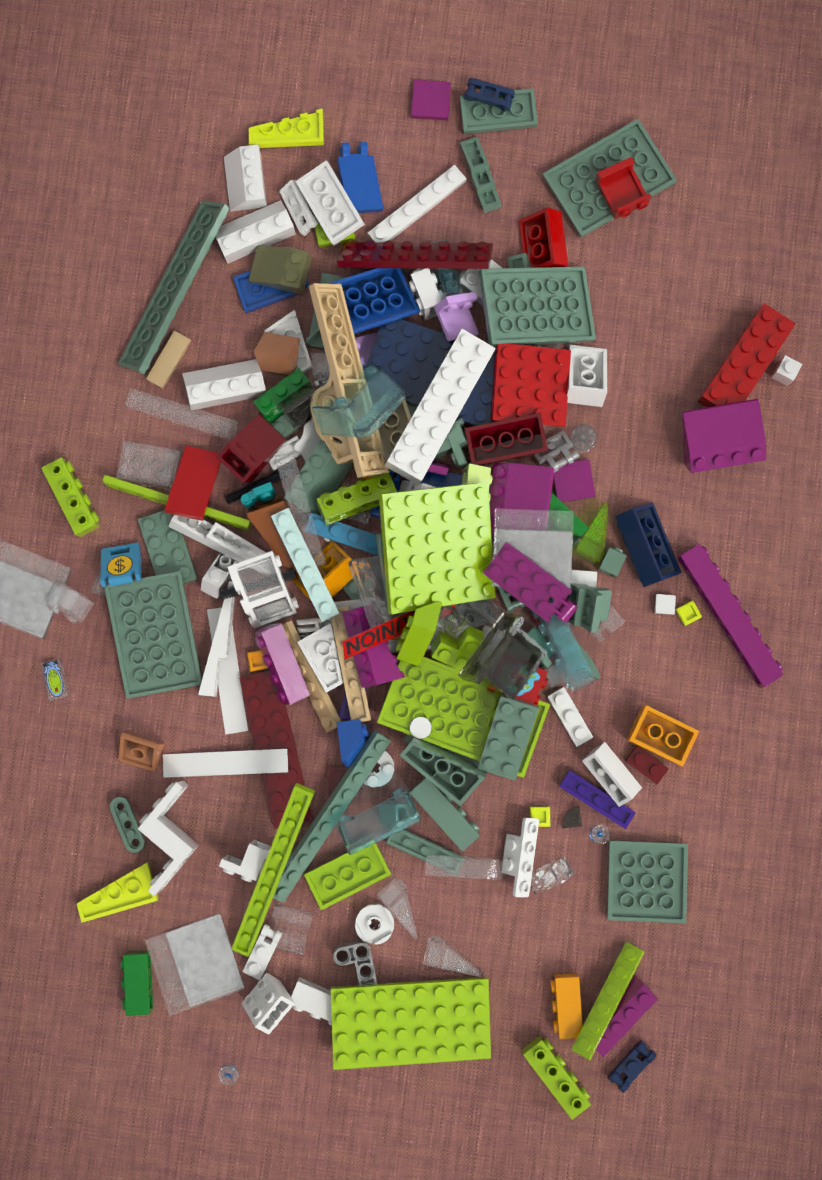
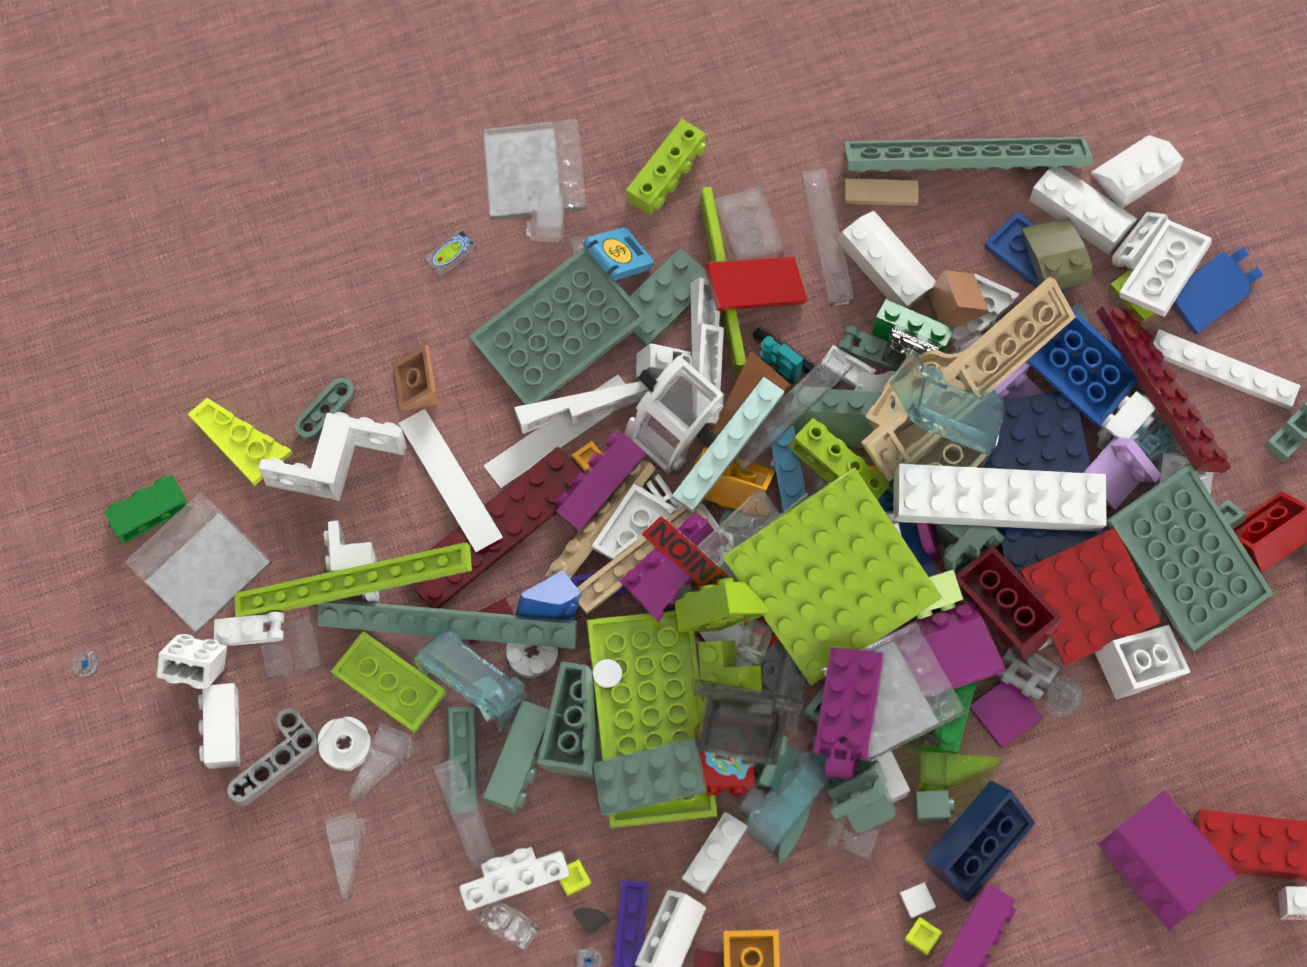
camera: 60 degrees right, 15 degrees down
dark red slope [216,414,287,484] -> none
neon yellow wing [249,108,324,148] -> none
lime plate [330,977,491,1070] -> none

